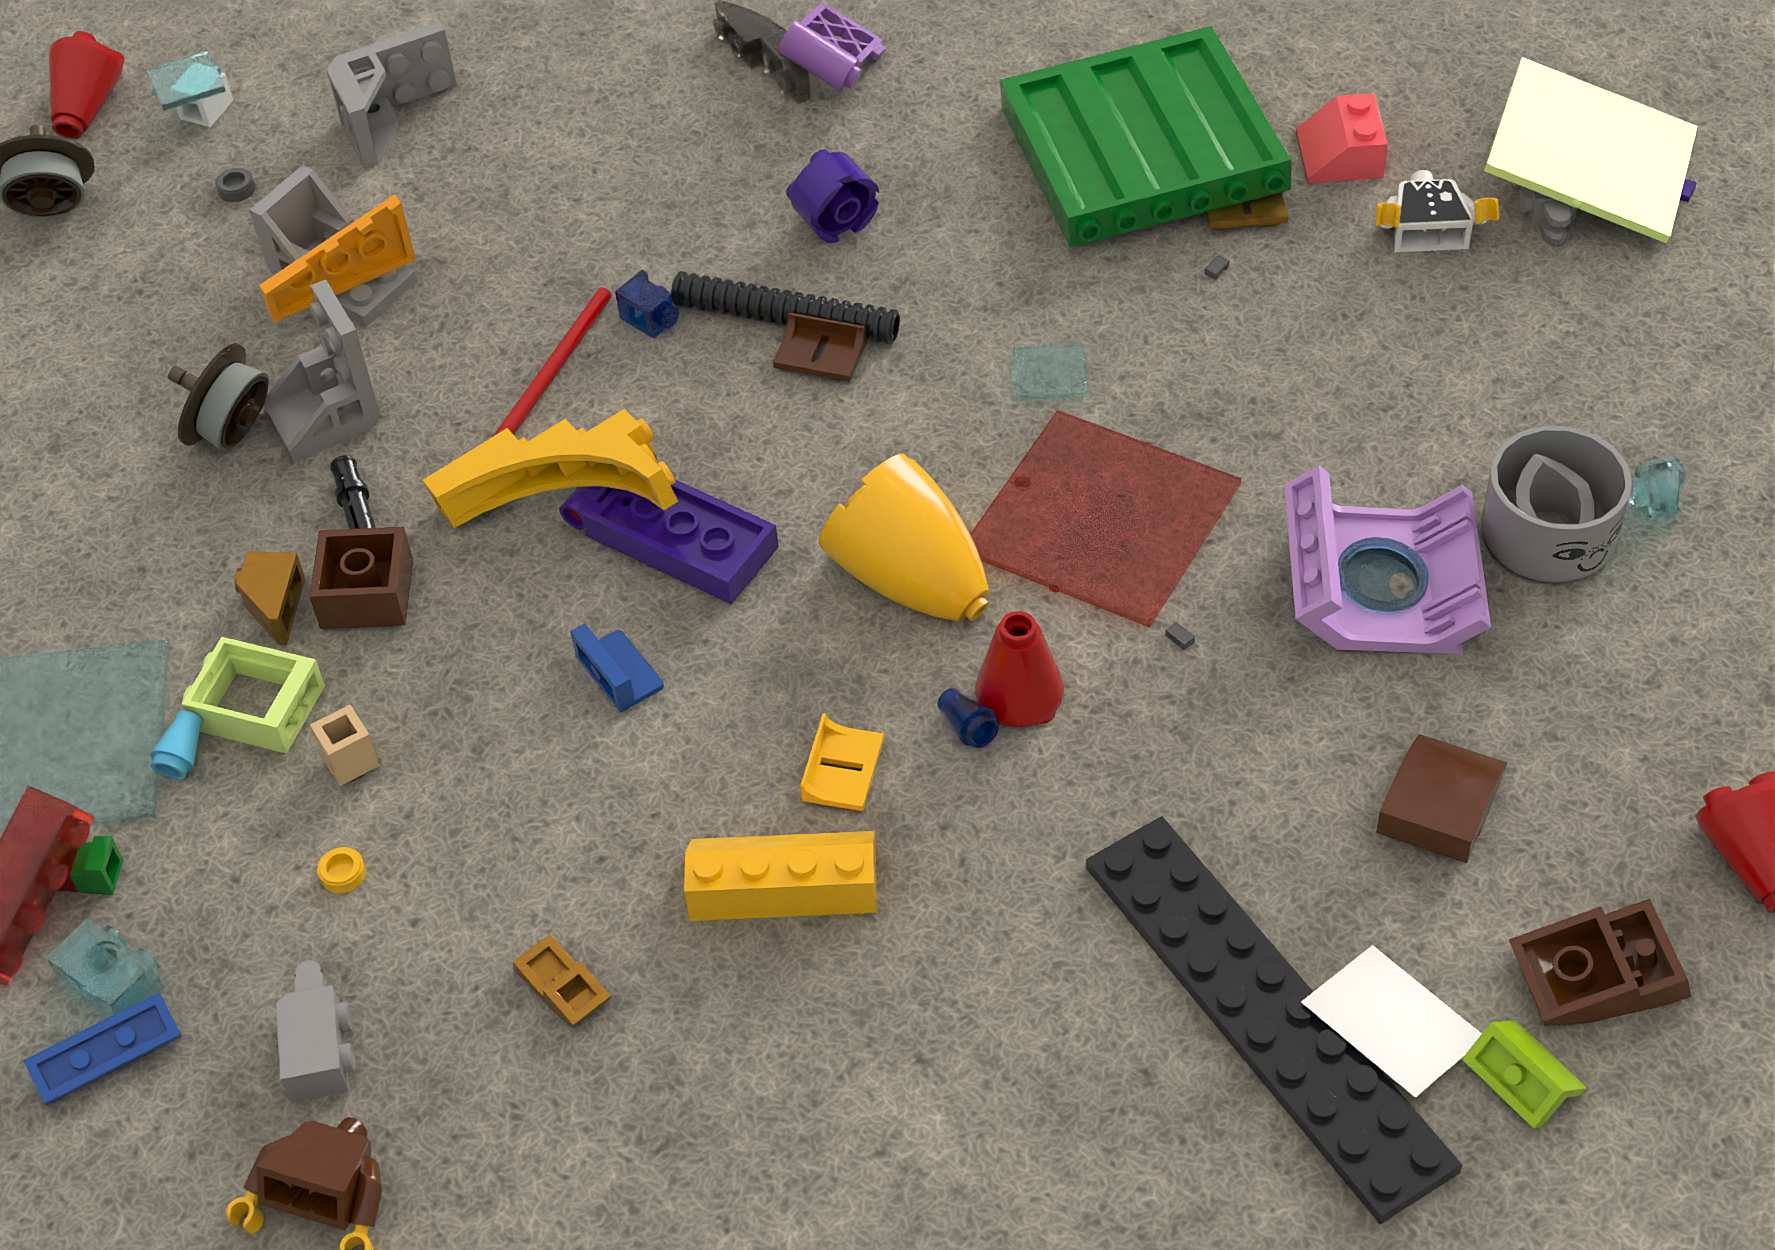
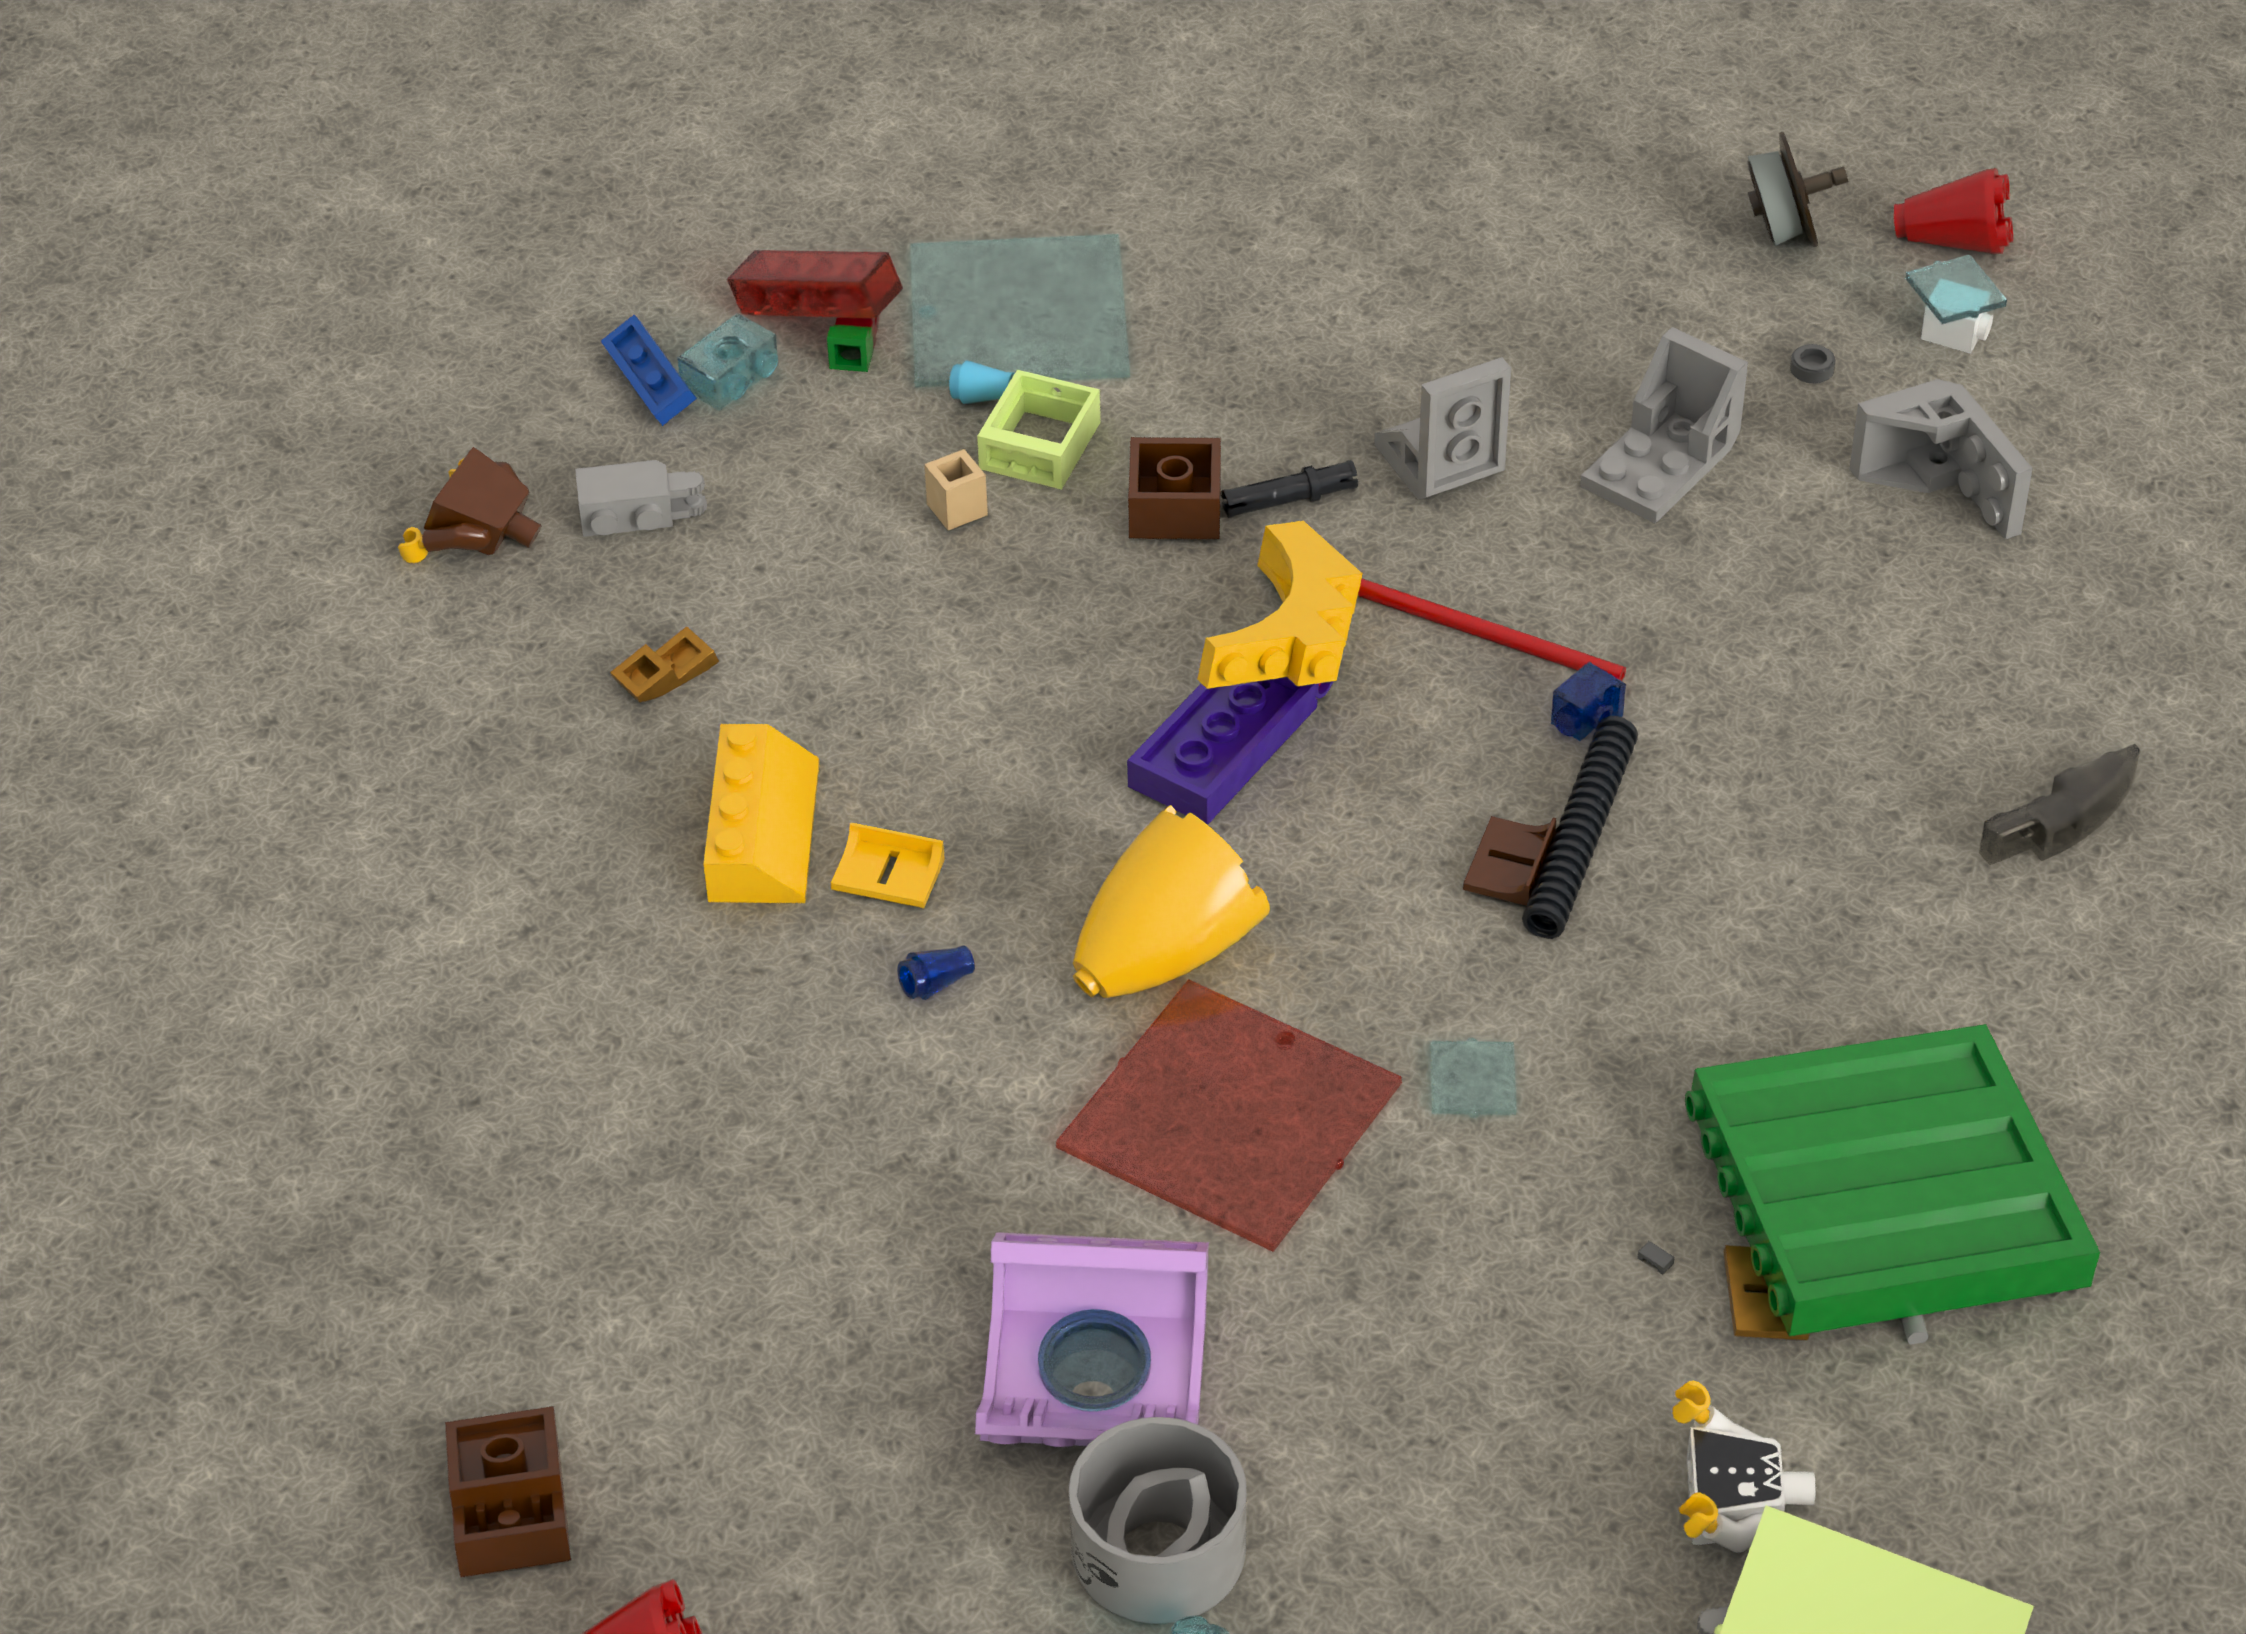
camera: 90 degrees right, 5 degrees down
piece [168,343,269,452] -> none
pearl gold slope [234,551,305,645] -> none
light orange wing [259,194,416,323] -> none
yellow tile [317,847,366,893] -> none
blue panel [570,623,664,713] -> none
medium lavender piece [778,2,886,91] -> none
dark purple brick [786,149,879,243] -> none
red cone [975,611,1064,728] -> none
black plate [1086,816,1462,1224] -> none
dark grey piece [1165,622,1195,650] -> none
coral slope [1296,93,1388,184] -> none
white sticker [1301,945,1482,1098] -> none
reddish brown slope [1376,734,1507,863] -> none
lime panel [1462,1021,1587,1129] -> none

